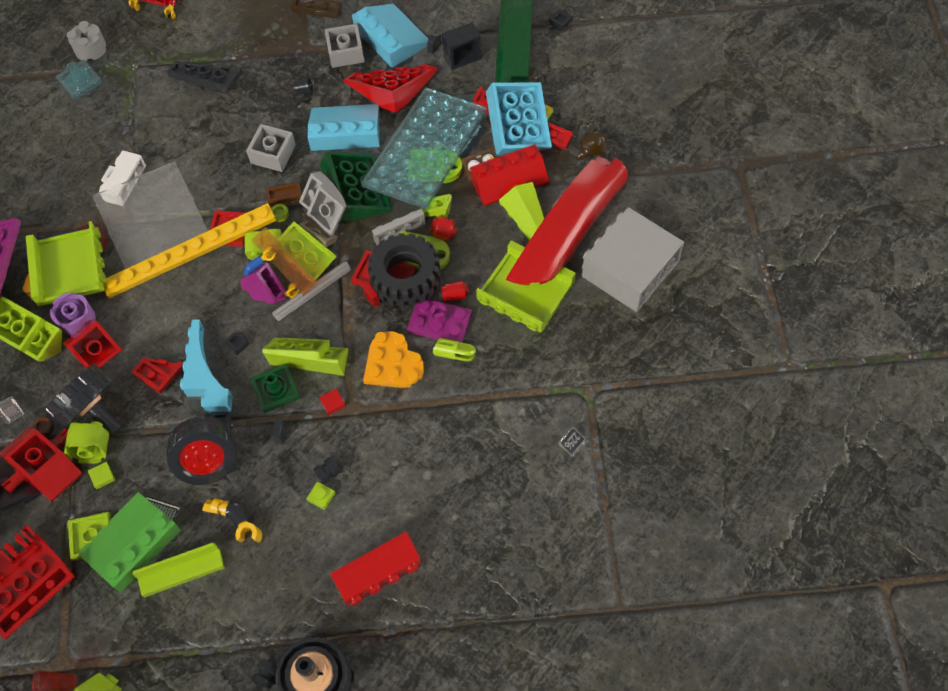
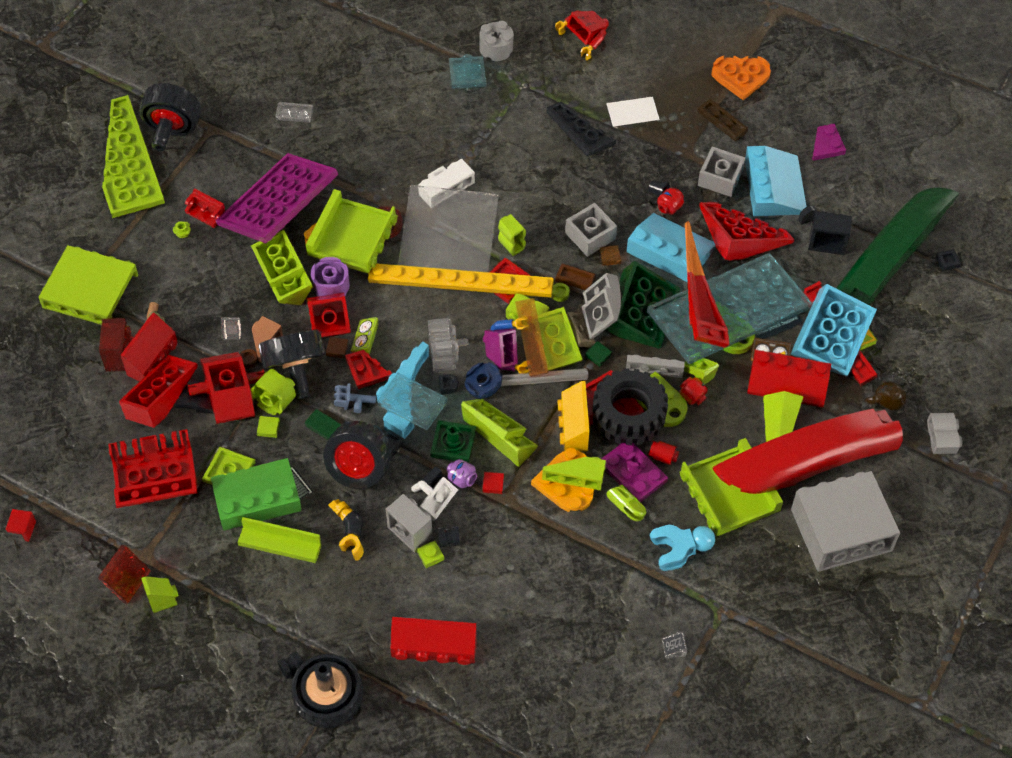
camera: 30 degrees right, 5 degrees down
none -> nougat slope [252,316,283,363]
none -> dark green tile [304,409,341,440]
none -> reddish brown tile [326,337,348,359]
none -> sand blue arm [334,384,376,413]
none -> slope [351,318,379,355]
none -> clear light blue plate [377,373,448,430]
none -> light grey brick [386,494,433,553]
none -> white plate [411,477,458,521]
none -> clear brick [427,317,469,373]
none -> medium lavender head [447,459,477,488]
none -> dark blue tile [465,362,502,399]
none -> lime brick [498,214,526,256]
none -> lime slope [542,457,606,490]
none -> yellow slope [557,381,589,451]
none -> dark green tile [585,341,612,367]
none -> clear orange tile [600,245,621,266]
none -> white sticker [606,97,660,126]
none -> medium azure piece [650,525,716,571]
none -> red head [657,188,684,215]
none -> red plate [685,221,730,348]
none -> light grey brick [927,413,962,454]

